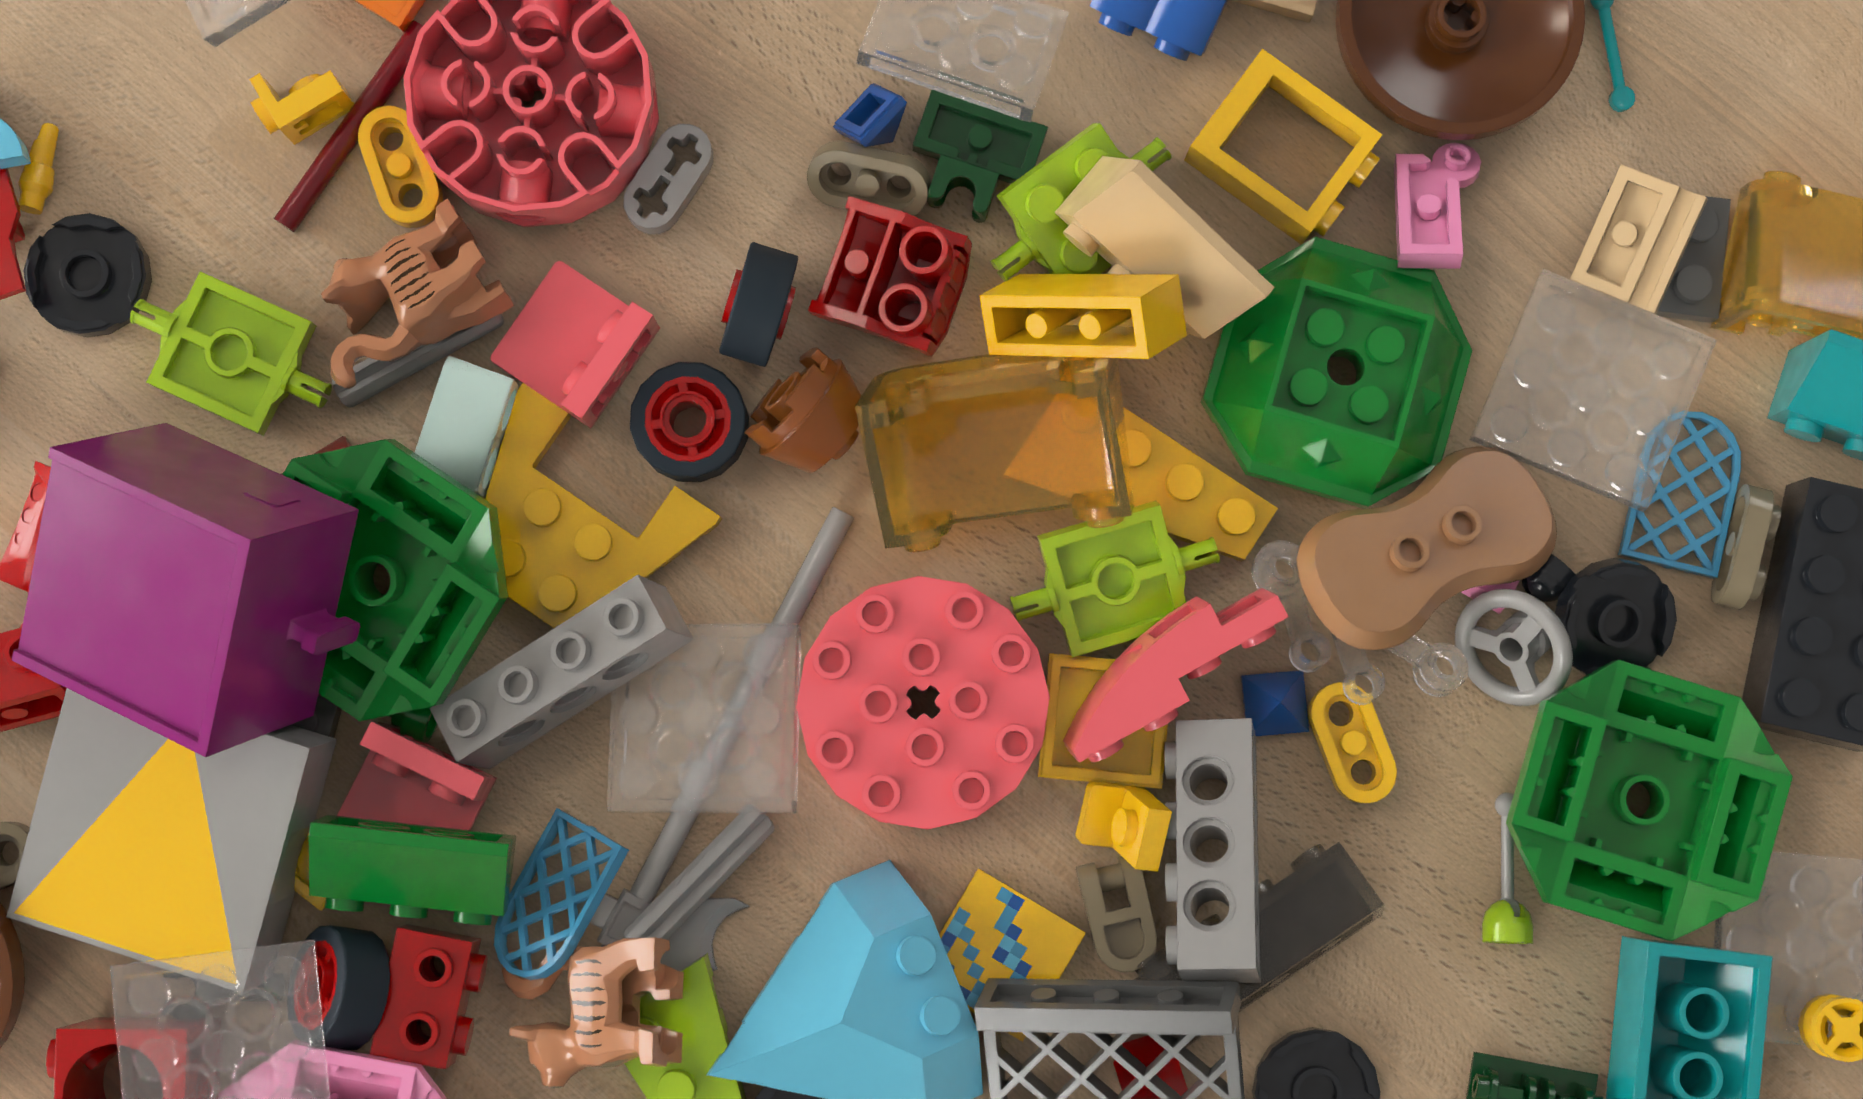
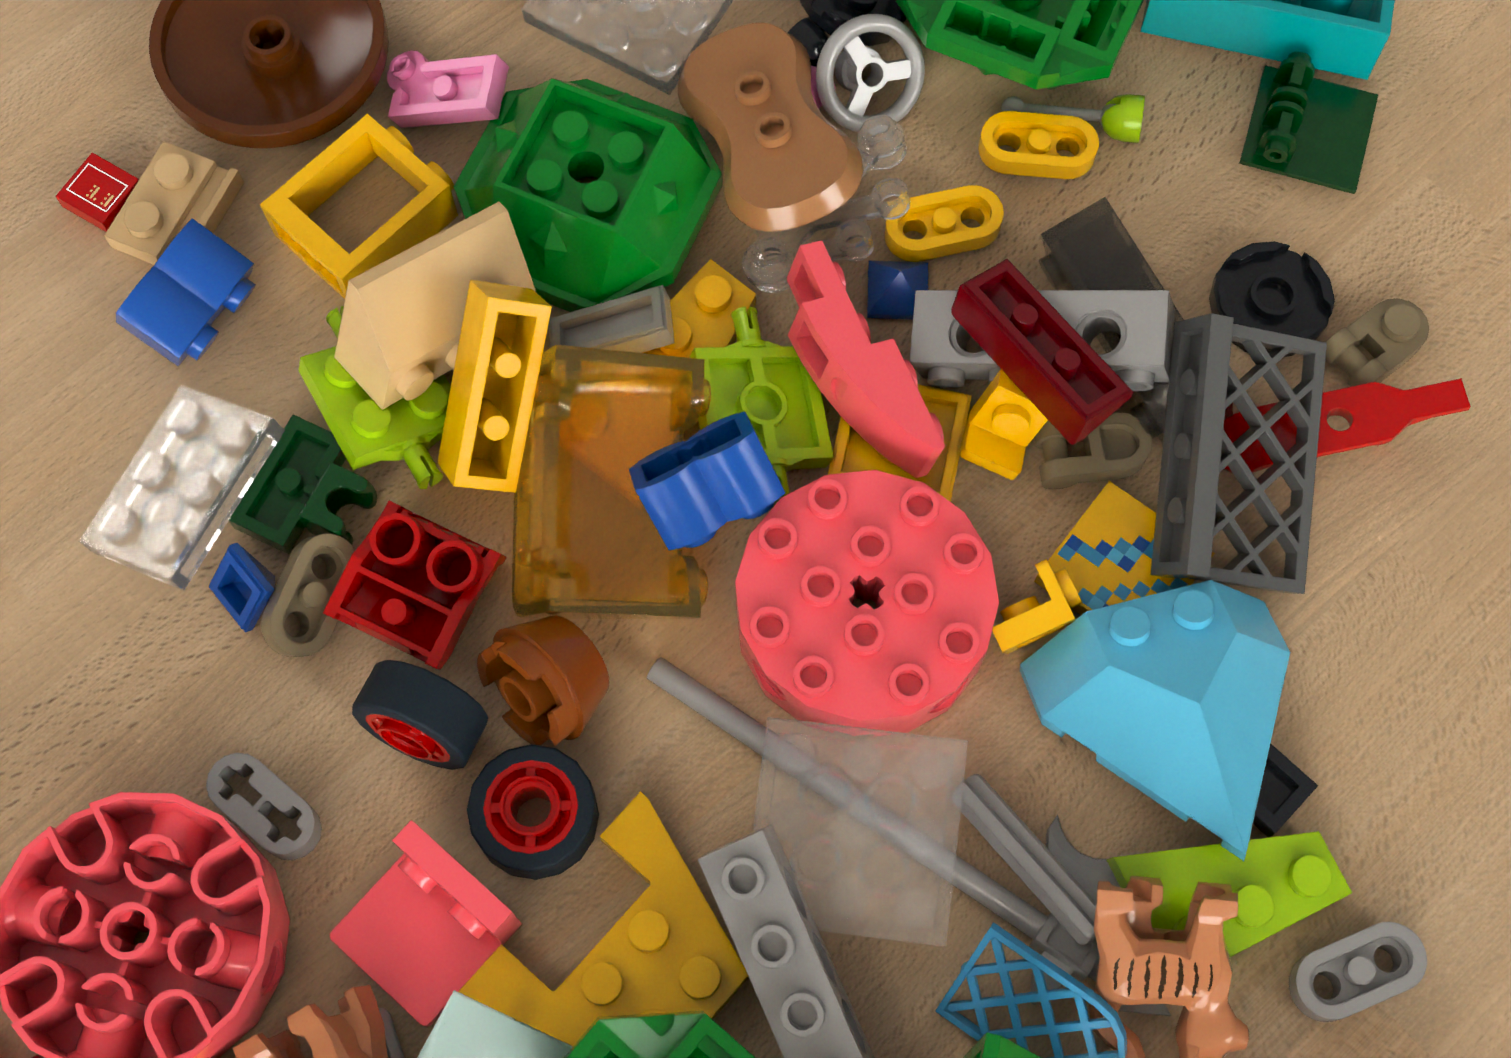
camera: 80 degrees left, 15 degrees down
none -> light grey tile [549,285,675,377]
none -> blue brick [629,412,785,550]
none -> dark red slope [951,259,1134,445]
none -> yellow plate [978,111,1099,179]
none -> yellow bracket [992,559,1082,654]

